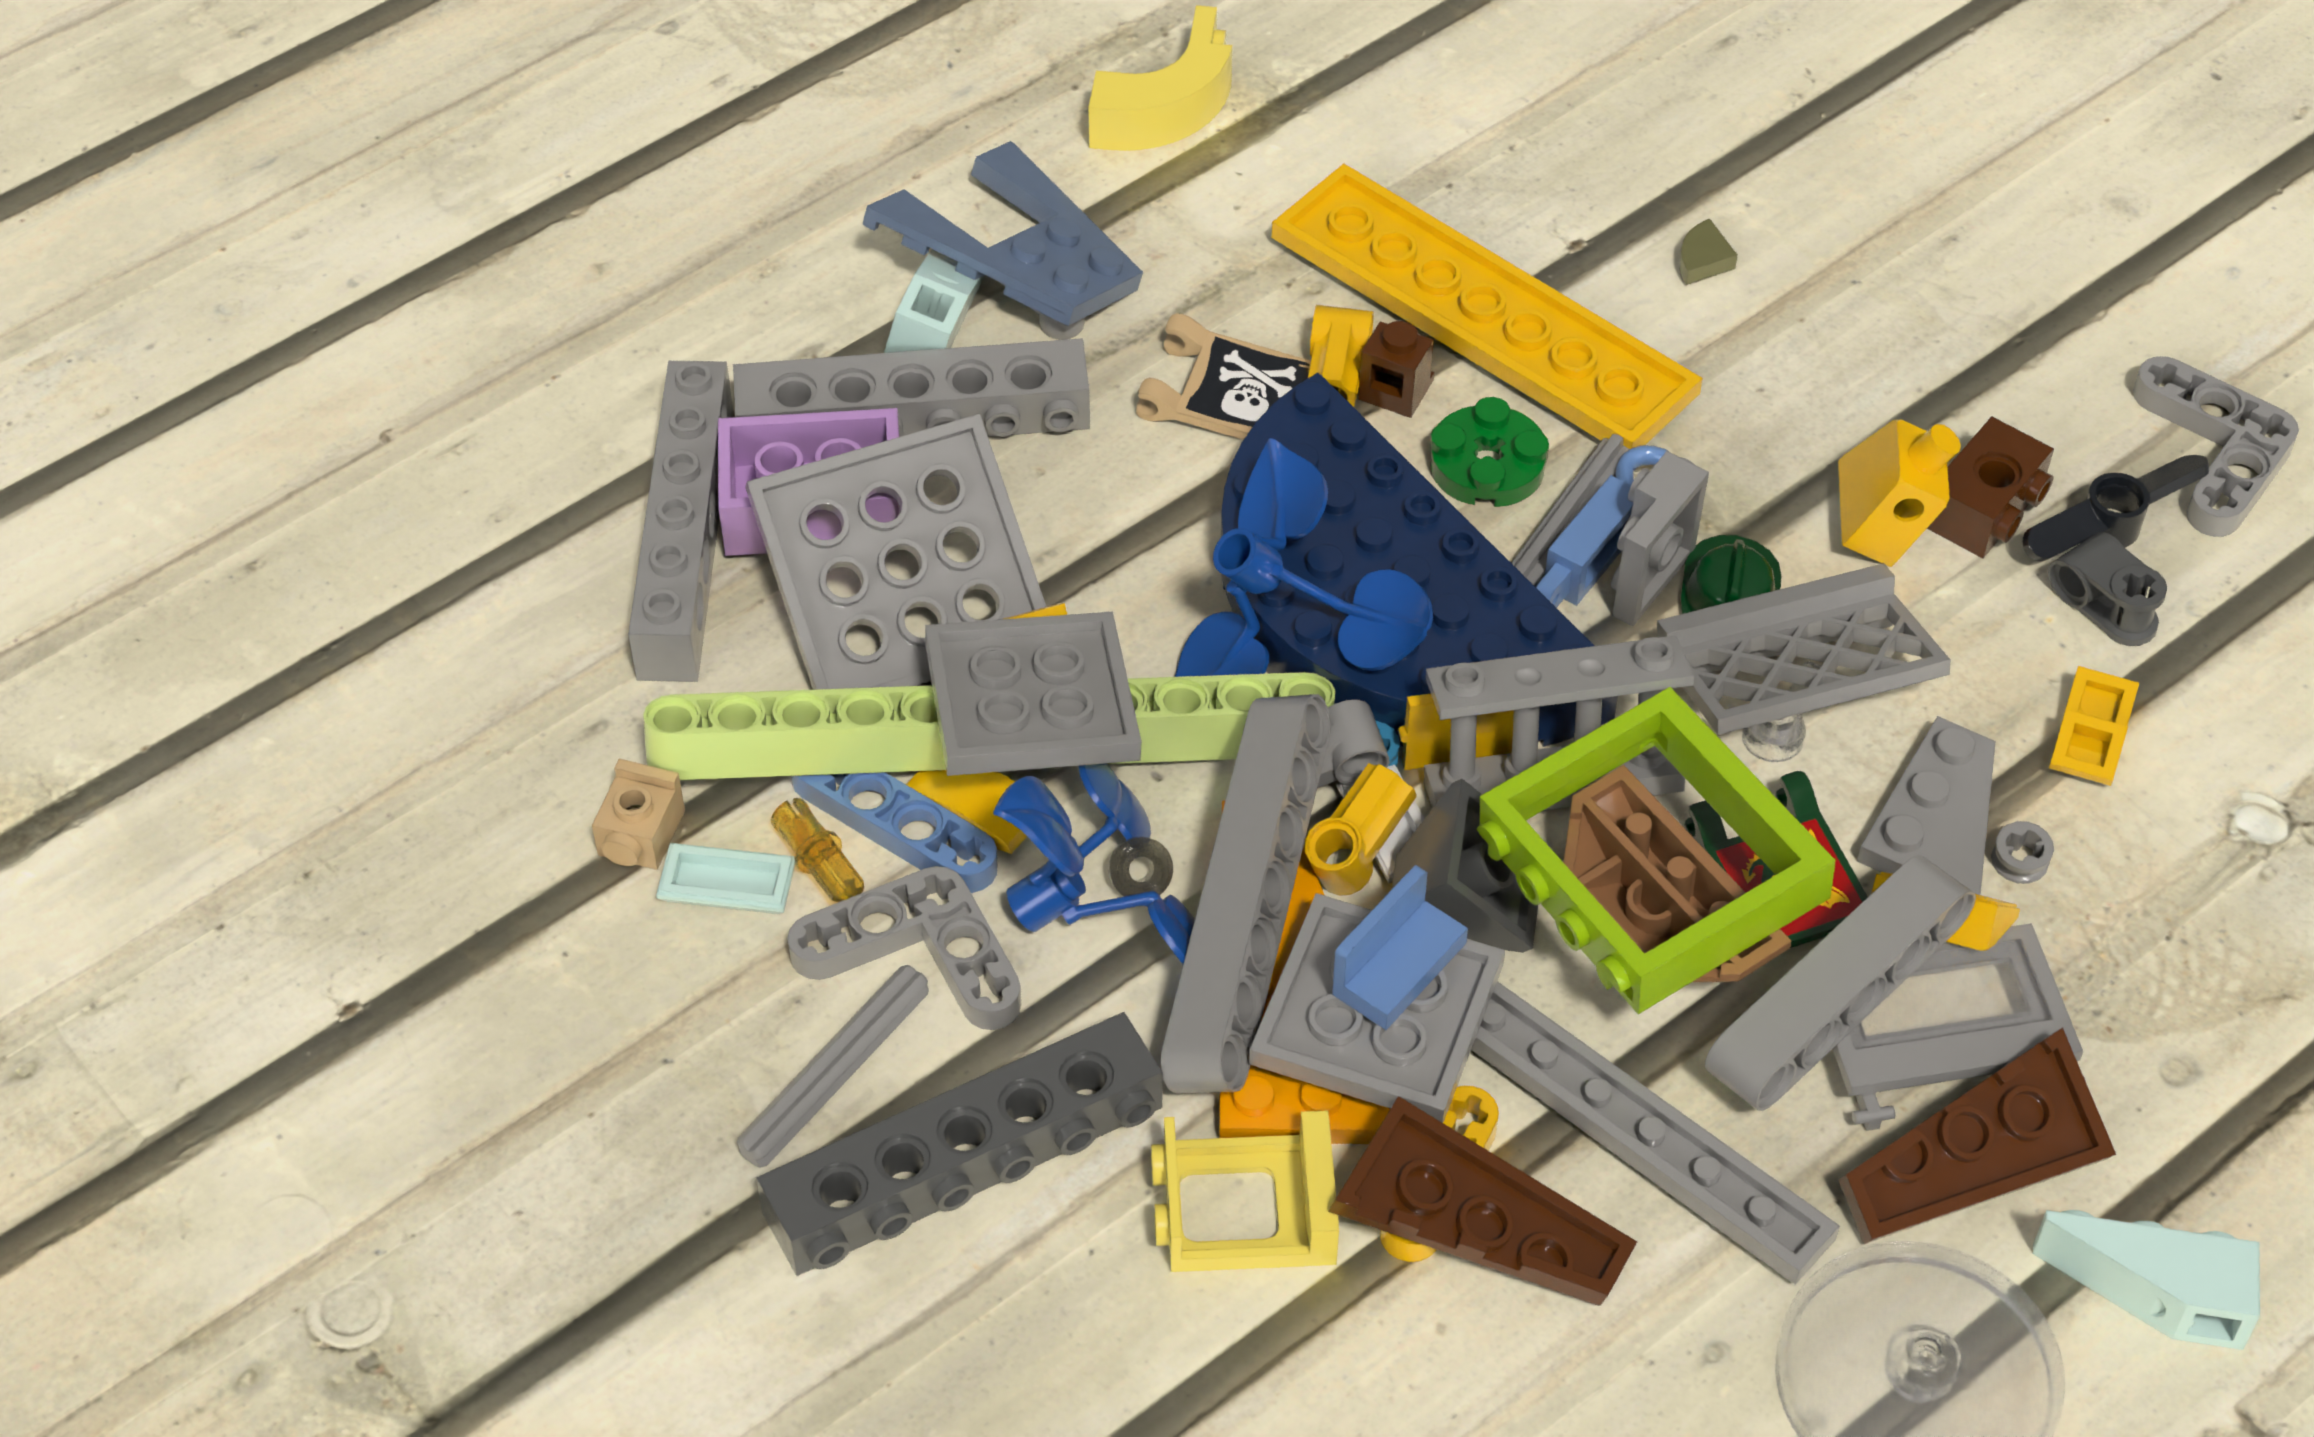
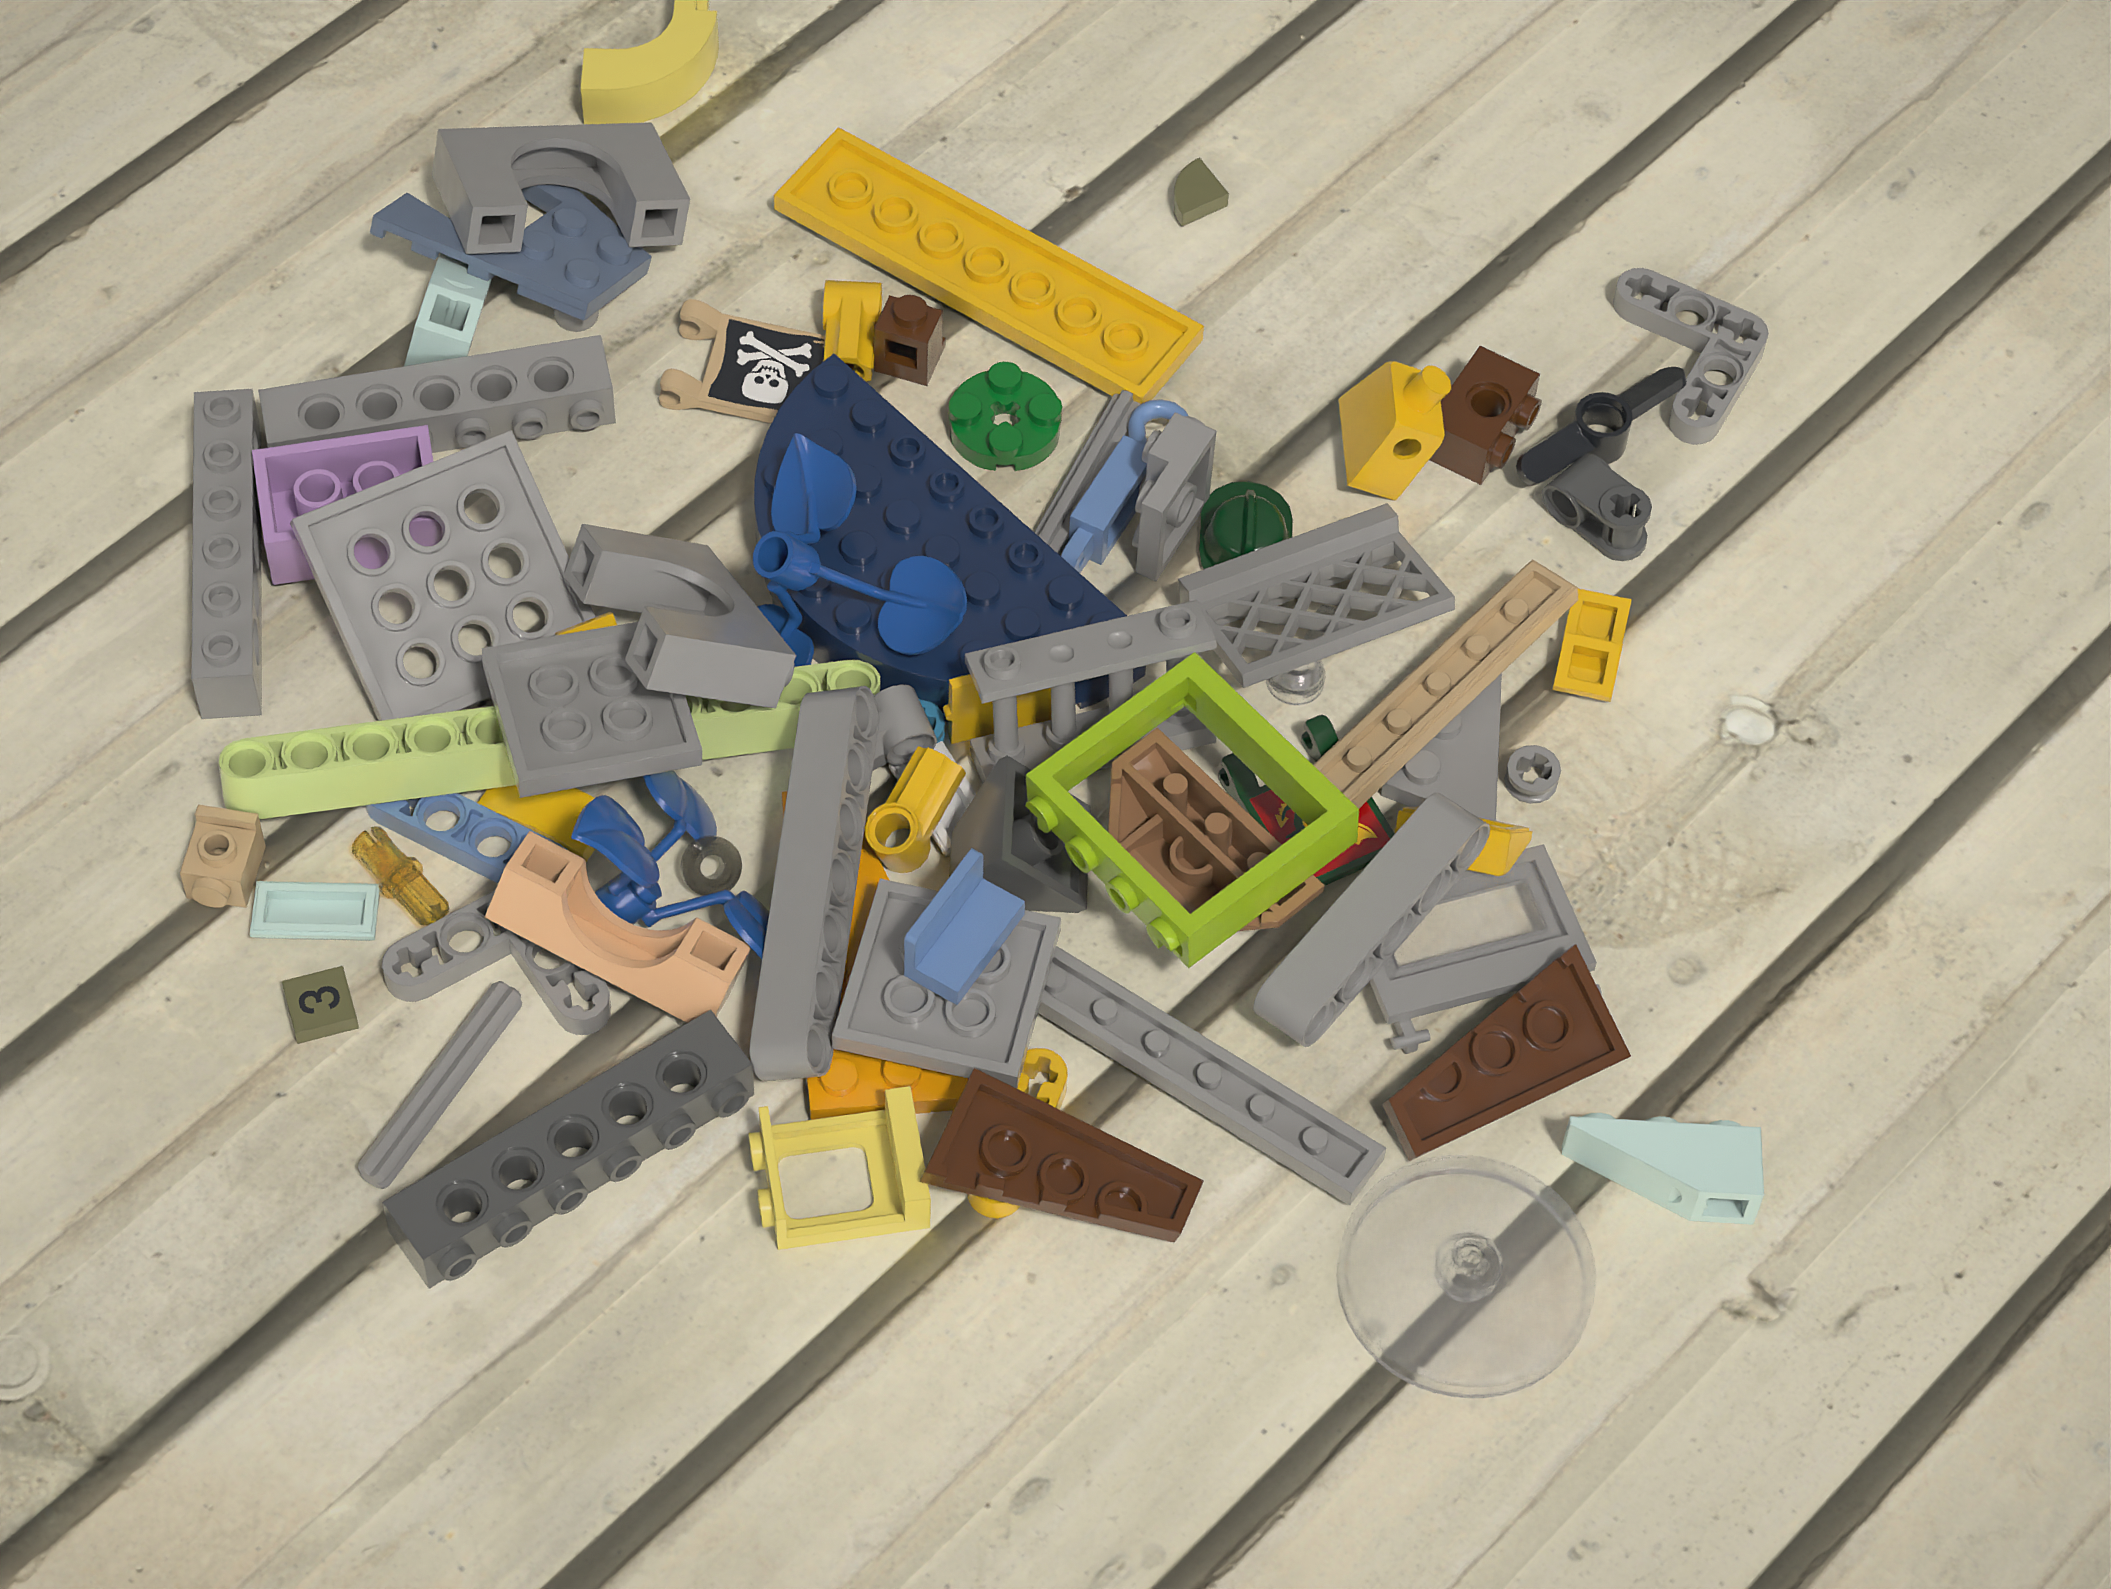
camera: 10 degrees left, 5 degrees up
none -> olive tile [282,966,359,1044]
none -> light grey arch [432,122,690,254]
none -> light nougat arch [485,831,751,1023]
none -> light grey arch [563,524,796,709]
none -> tan tile [1314,559,1578,808]

